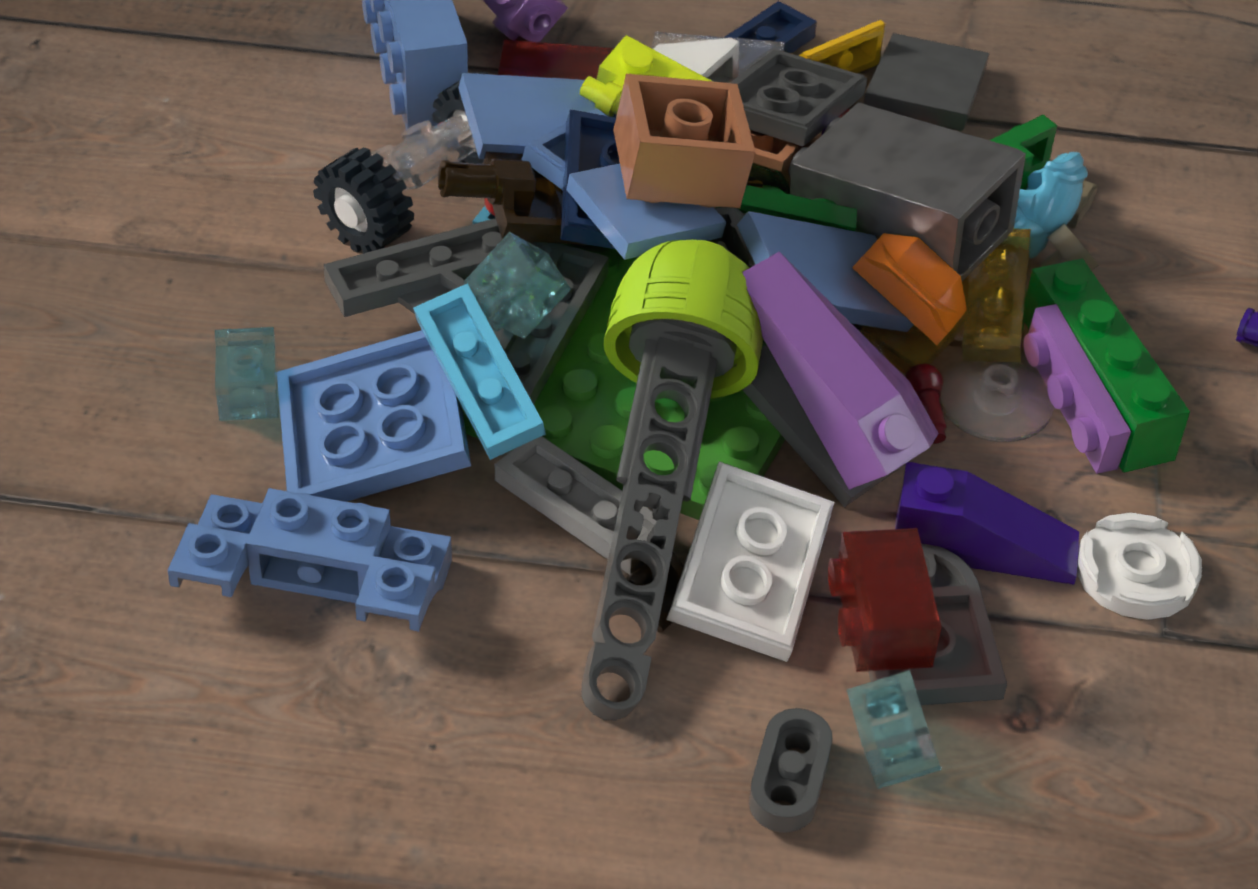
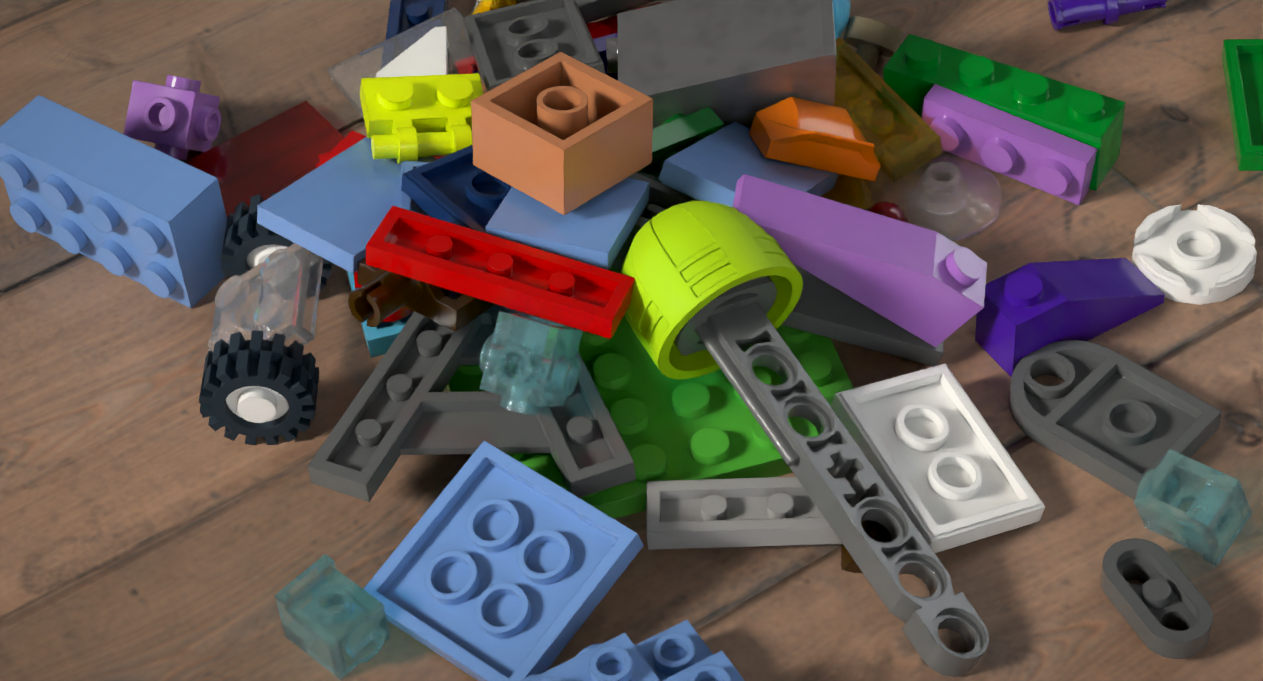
camera: 35 degrees left, 0 degrees up
medium azure plate [413,283,546,460] -> none
clear red brick [828,528,941,672] -> none
none -> red plate [366,205,635,339]

